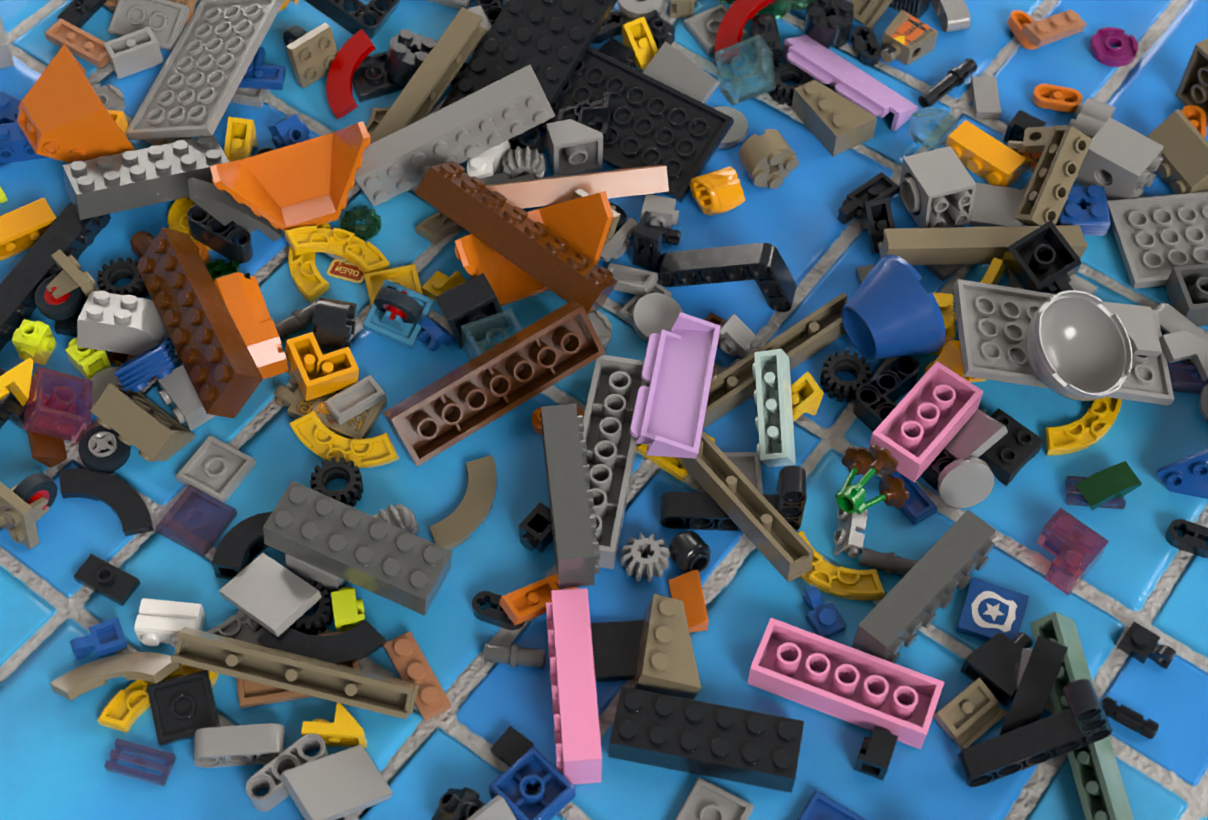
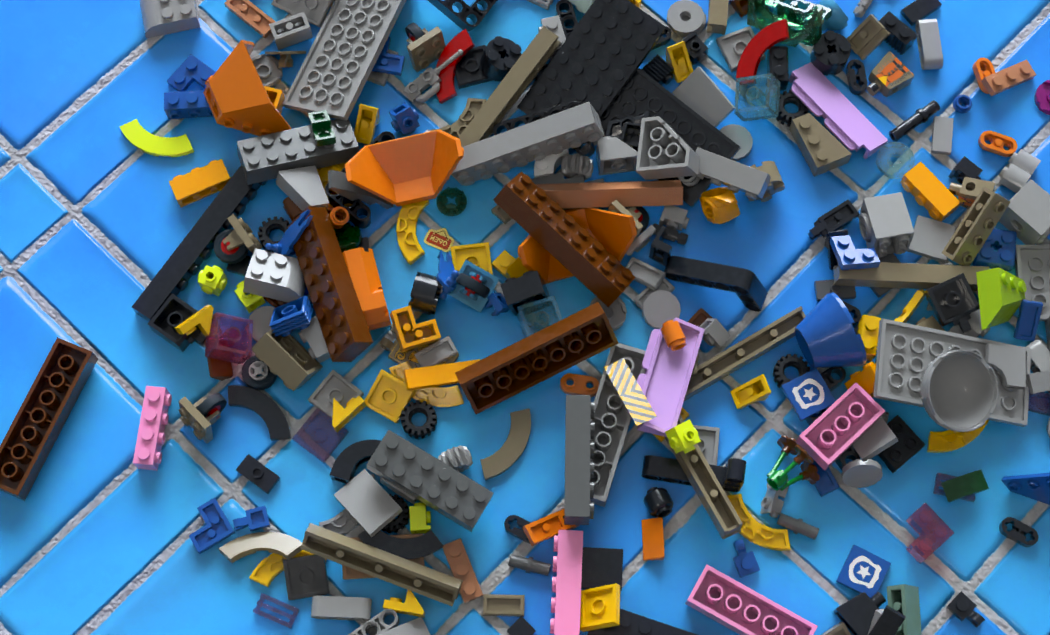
camera: 10 degrees right, 15 degrees up
white brick [134,598,206,648] -> none
dark grey pin [275,300,317,340] -> none
yellow tile [285,226,390,274] -> none
black brick [519,502,553,552] -> none
light grey gear [621,533,670,583] -> none
dark tan wedge [634,594,701,700] -> none
light aqua brick [752,349,796,468] -> none
dark grey brick [852,510,996,663] -> none
none -> blue plate [189,498,235,554]
none -> dark tan piece [265,51,306,67]
none -> blue piece [265,210,313,255]
none -> light grey slope [276,165,329,211]
none -> dark green slope [308,110,336,147]
none -> orange brick [329,206,349,229]
none -> yellow slope [332,395,366,433]
none -> yellow tile [364,369,416,423]
none -> light orange tile [403,359,480,391]
none -> light grey piece [404,49,463,103]
none -> blue piece [436,250,459,300]
none -> dark tan tile [483,594,525,617]
none -> yellow tile [580,583,620,632]
none -> sticker [604,358,657,426]
none -> light grey brick [636,116,700,180]
none -> orange brick [660,320,686,351]
none -> neon yellow brick [665,419,701,454]
none -> light grey hinge [678,147,771,200]
none -> blue tile [781,368,836,421]
none -> plate [830,235,880,270]
none -> blue plate [953,95,972,113]
none -> lime wedge [976,267,1026,330]
none -> blue tile [1013,299,1043,341]

